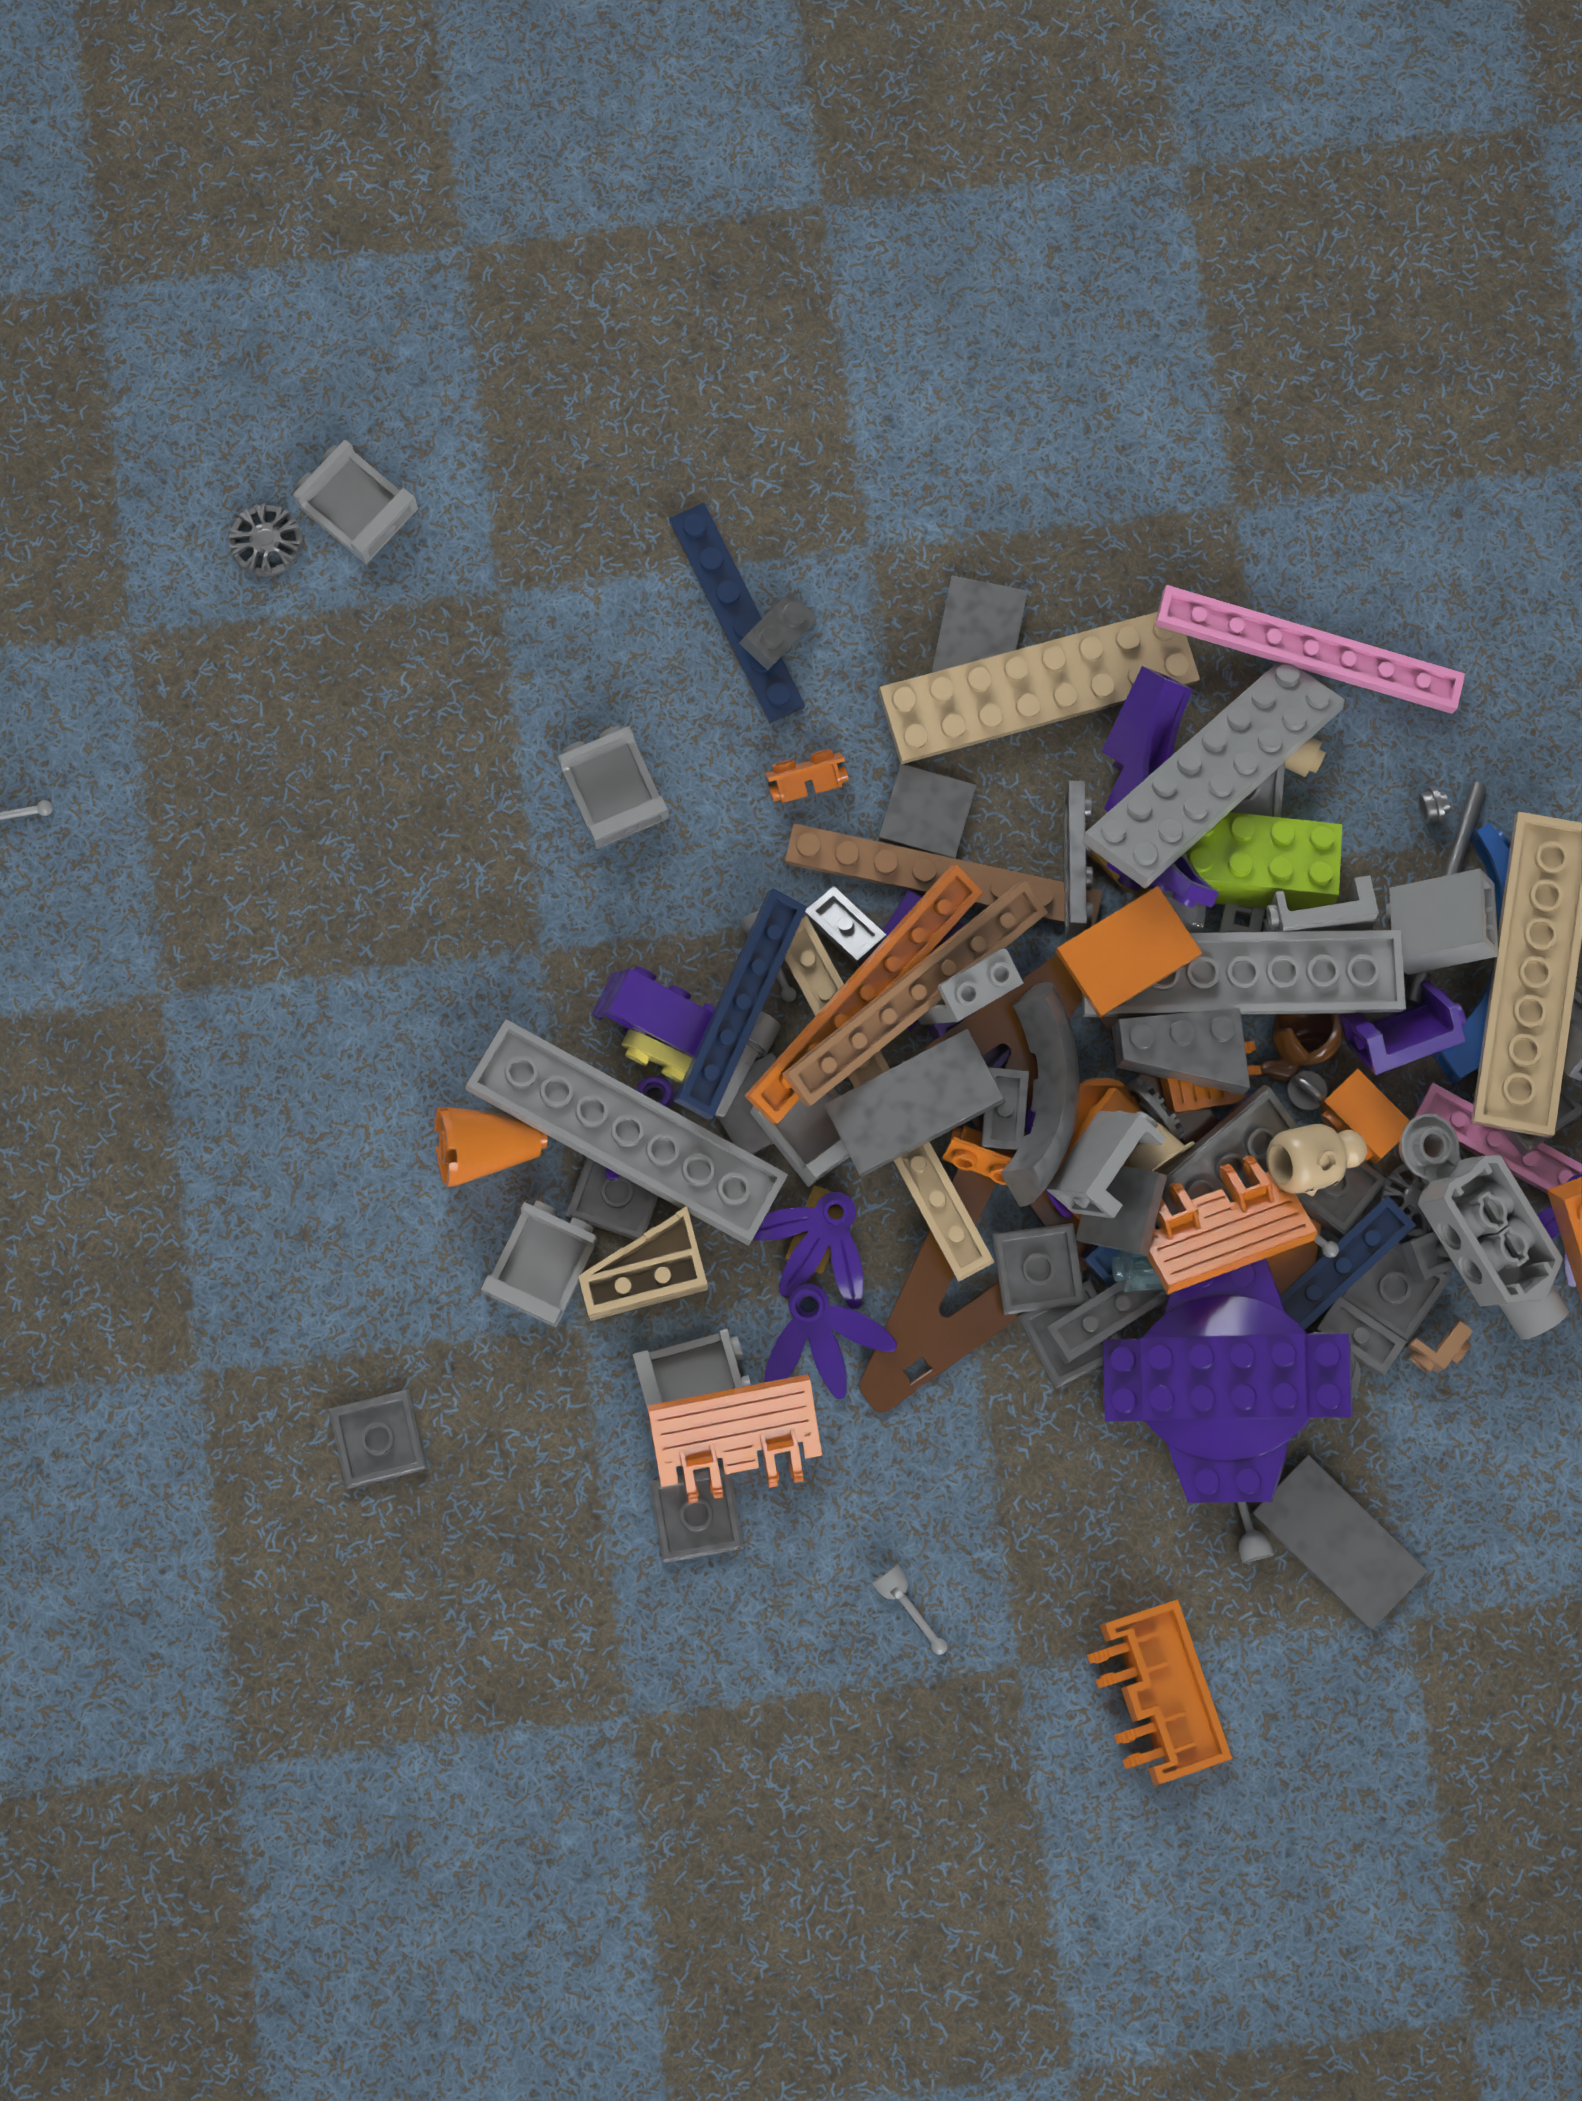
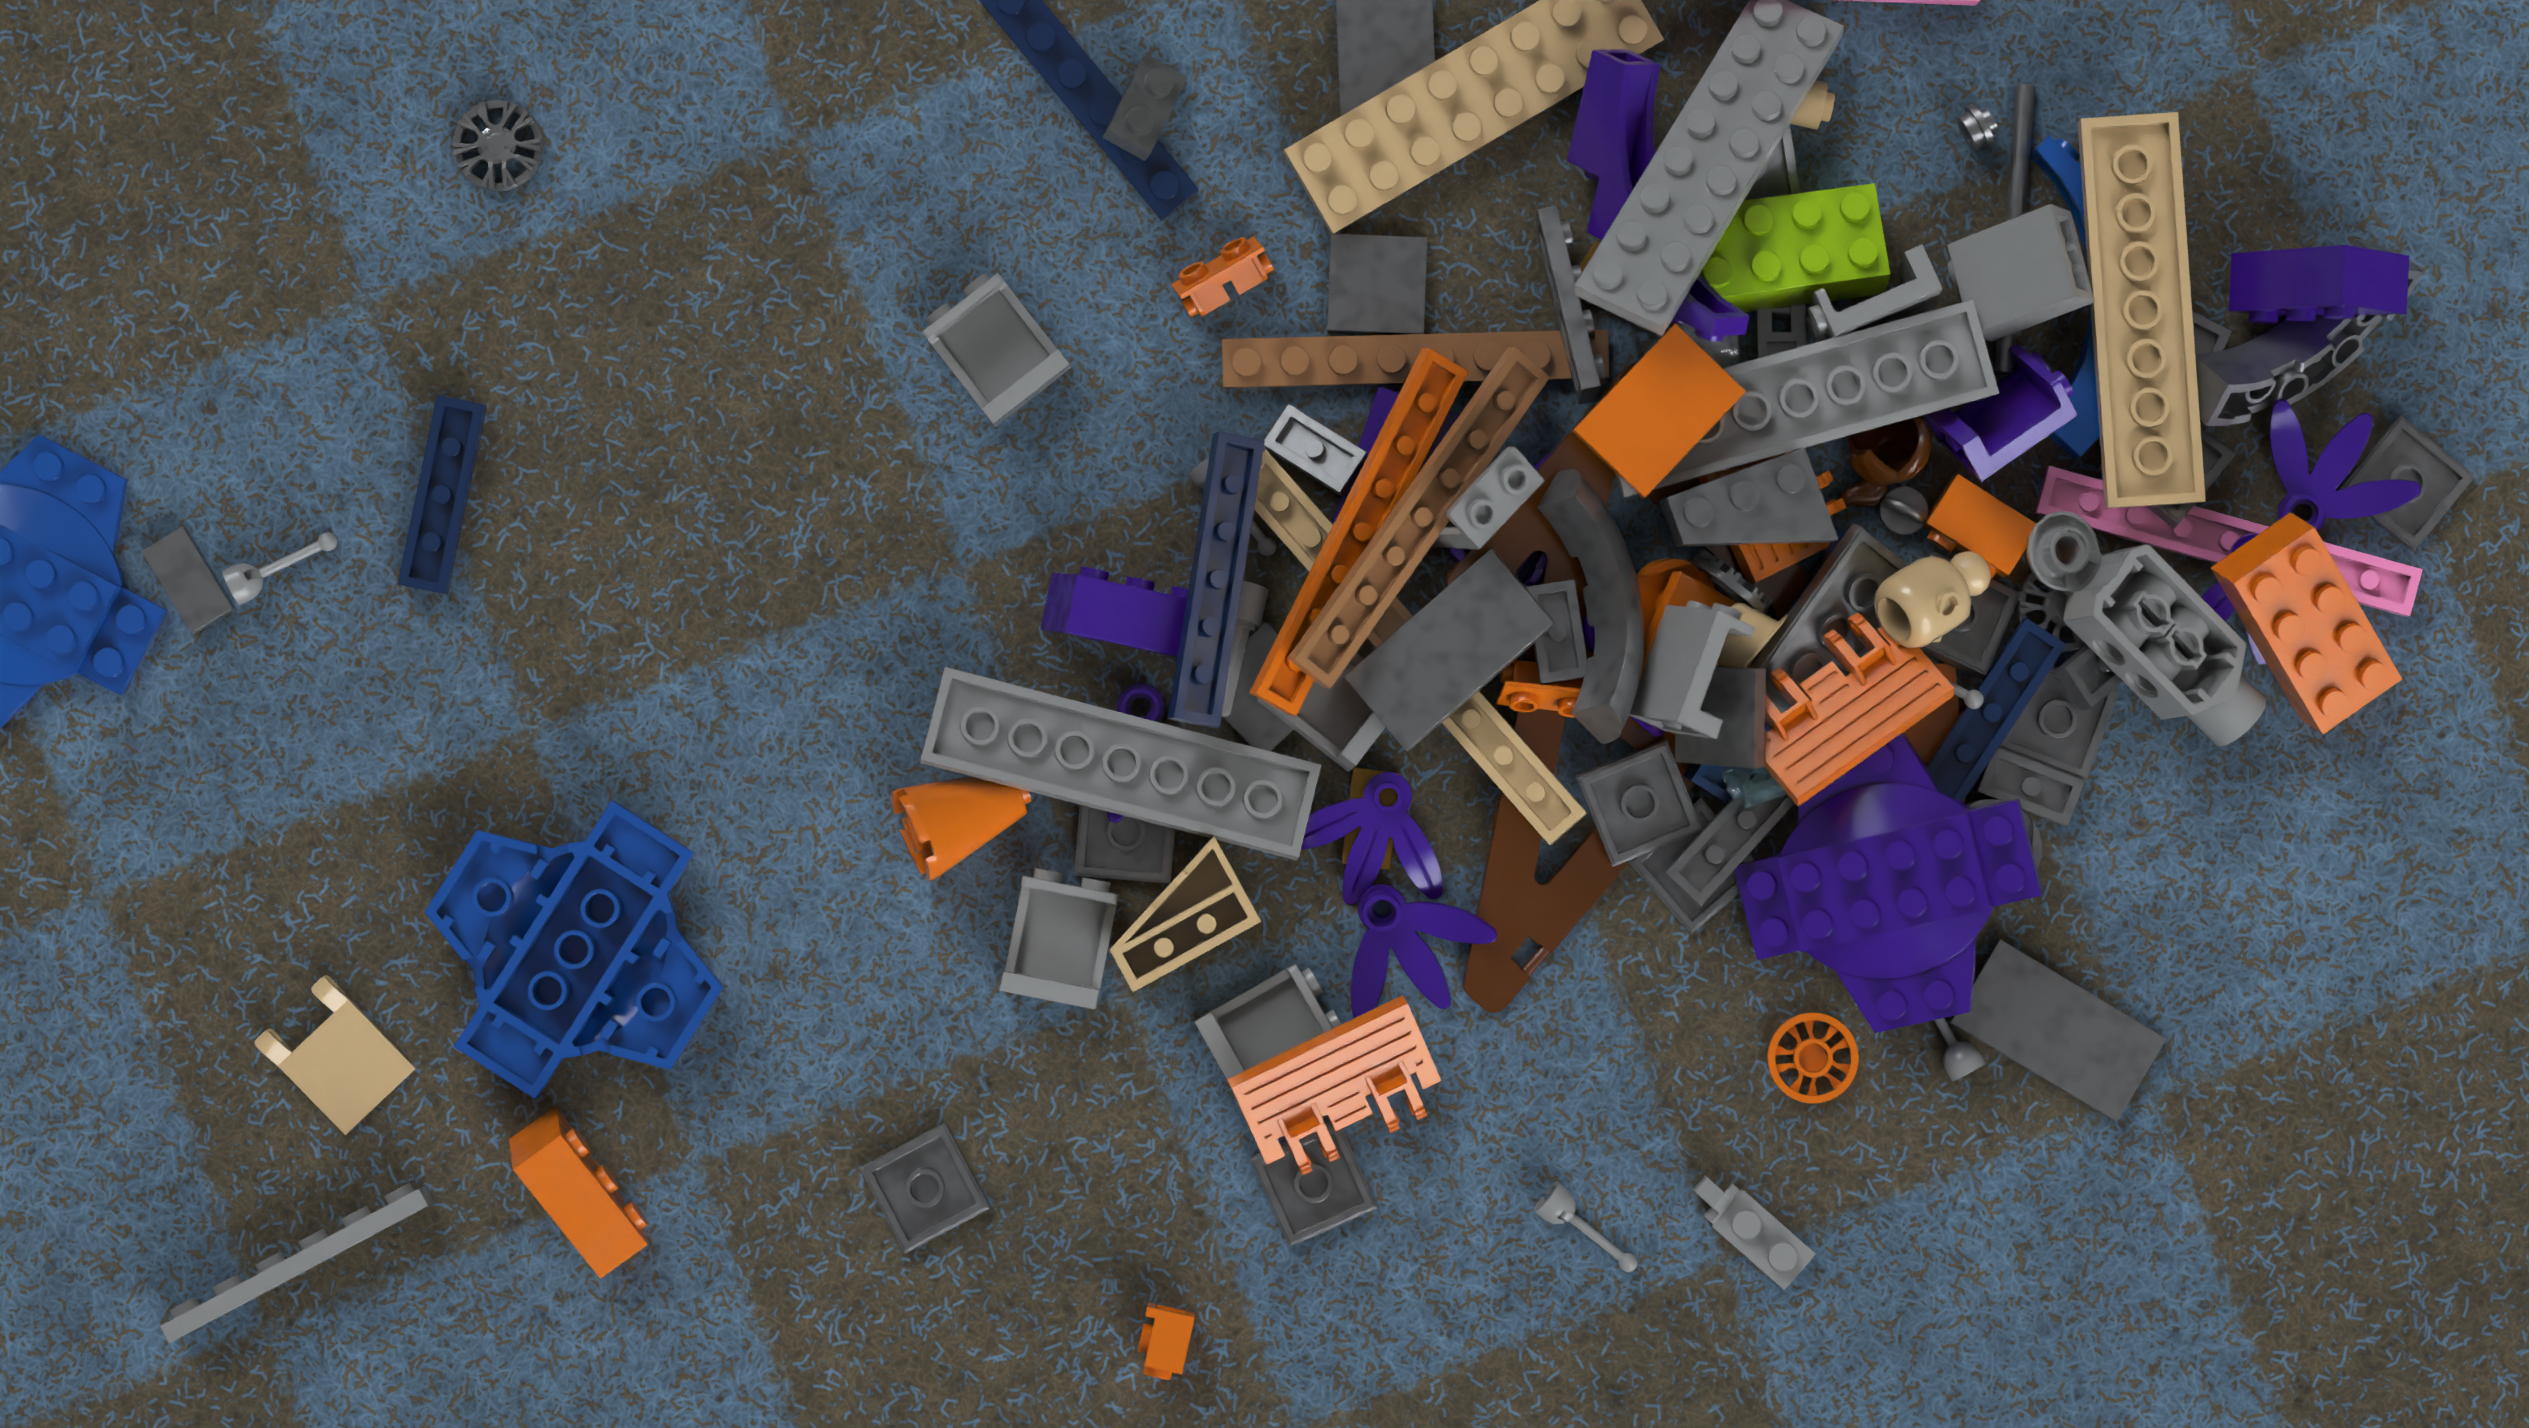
camera: 15 degrees left, 10 degrees up
light grey panel [293,439,418,564] -> none
light yellow plate [621,1030,693,1083] -> none
orange hinge [1087,1599,1232,1785] -> none
medium nougat bracket [1405,1321,1473,1373] -> none
none -> dark blue plate [398,395,487,595]
none -> blue plate [424,800,725,1099]
none -> orange wedge [509,1106,648,1279]
none -> orange brick [1137,1302,1195,1380]
none -> light grey hinge [1693,1176,1816,1290]
none -> orange wheel [1767,1012,1859,1104]

